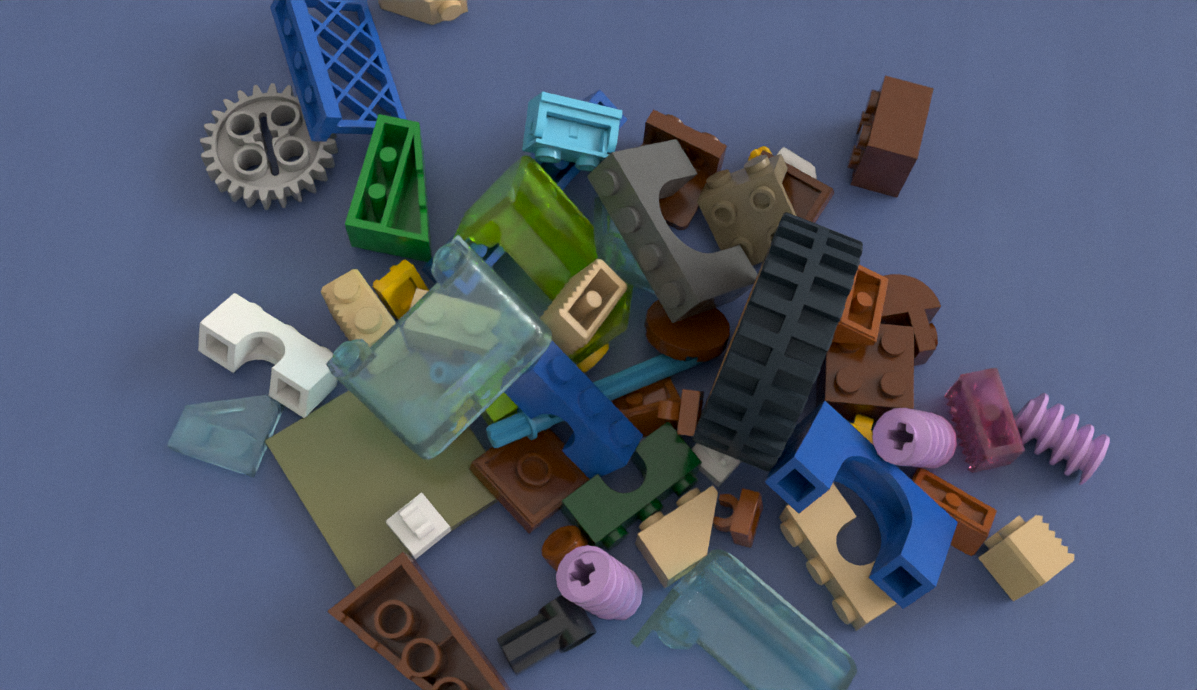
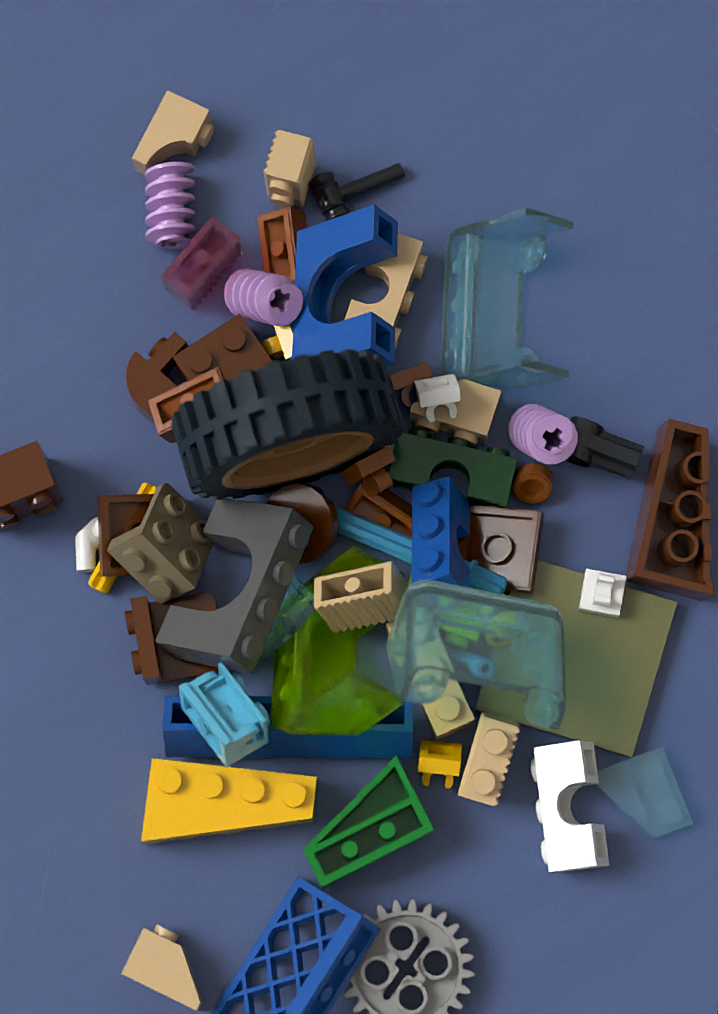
camera: 120 degrees left, 10 degrees up
none -> tan arch [132,90,214,175]
none -> yellow wedge [141,758,318,845]
none -> black piece [308,163,405,221]
none -> white tile [414,374,461,422]

